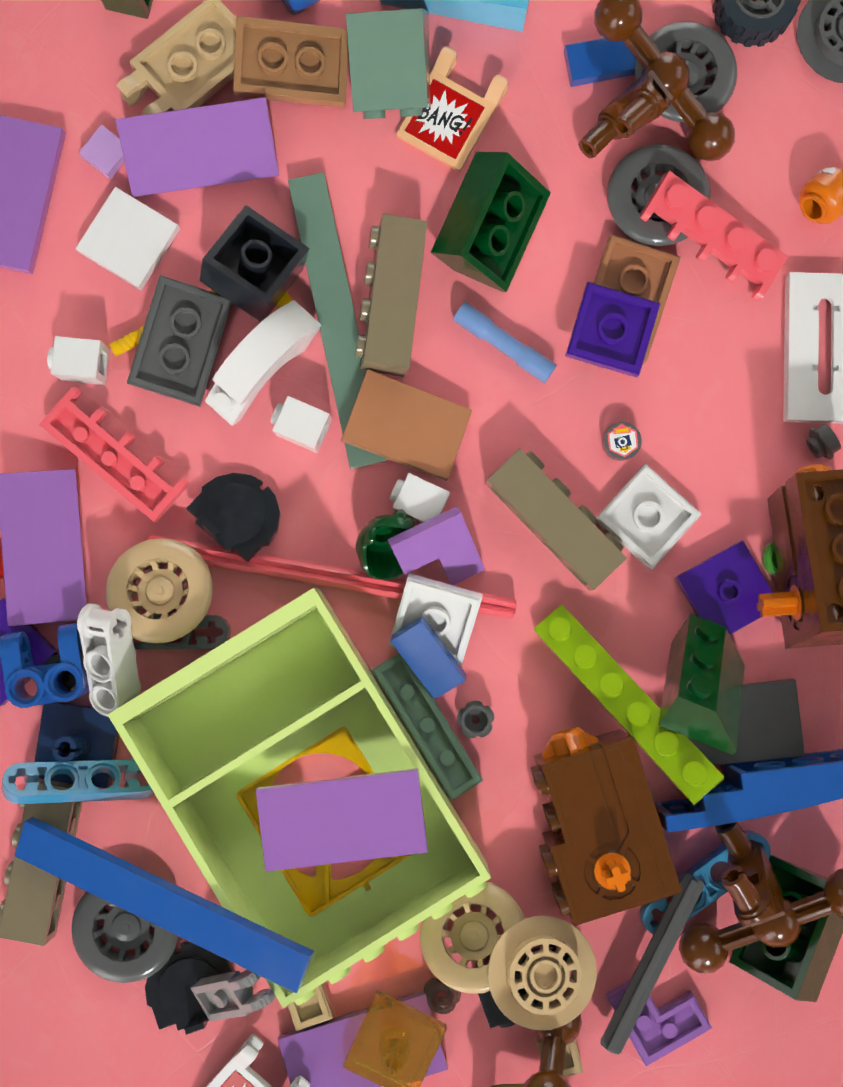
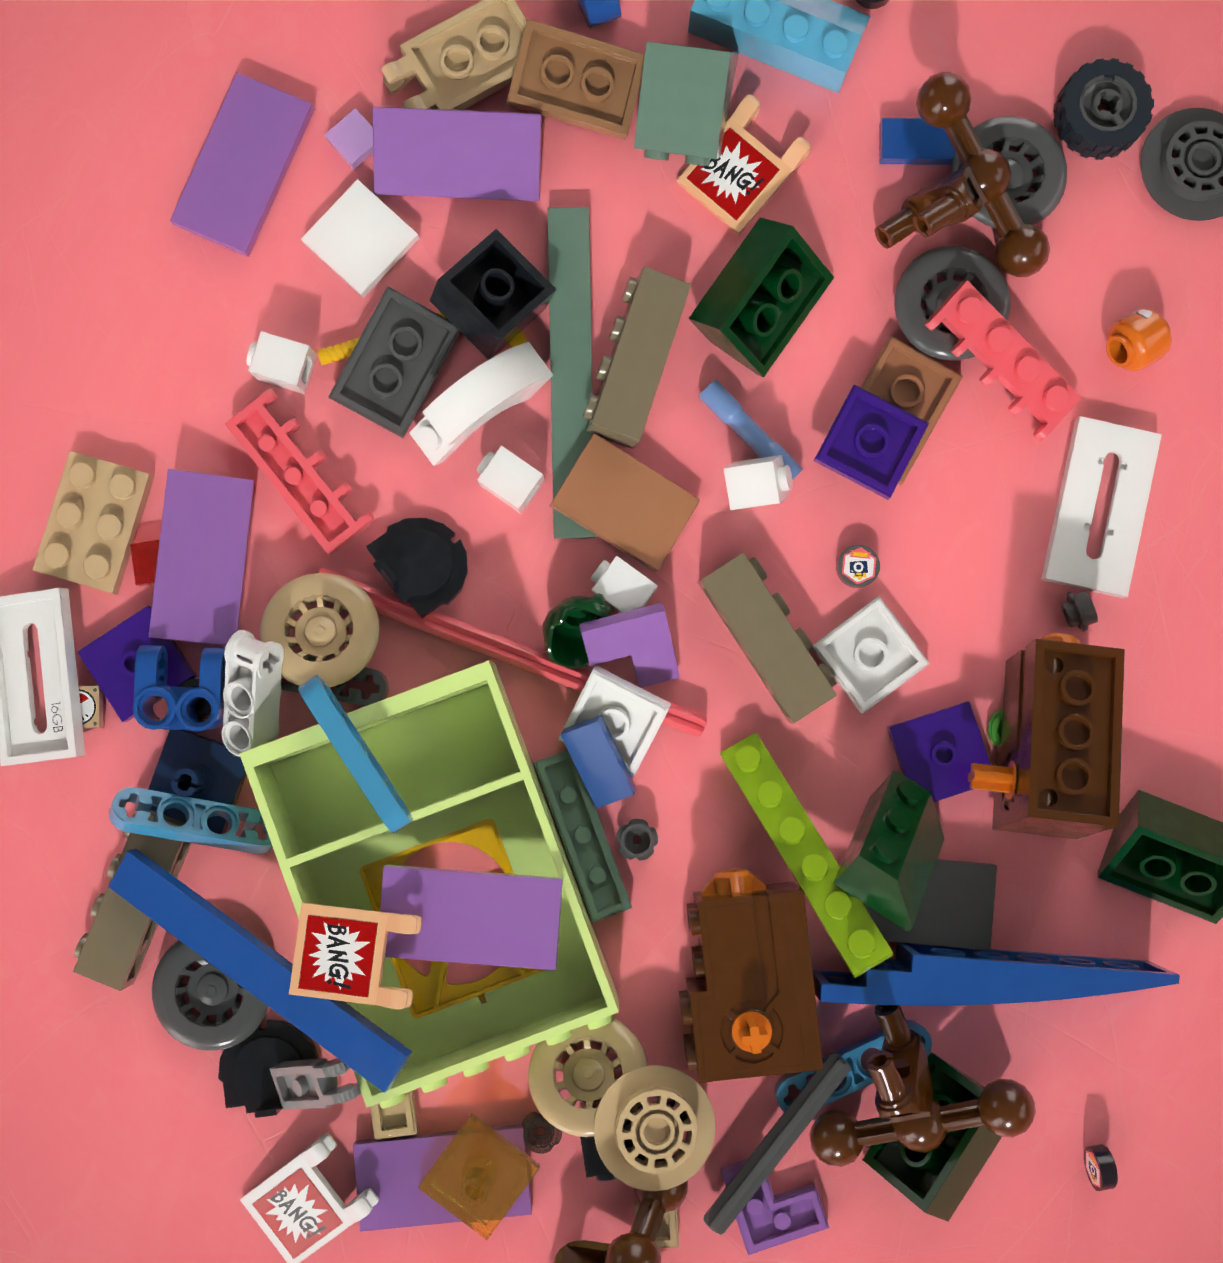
camera: 15 degrees right, 0 degrees up
none -> flag [289,903,422,1009]
none -> dark azure beam [298,674,413,833]
none -> white brick [723,455,793,510]

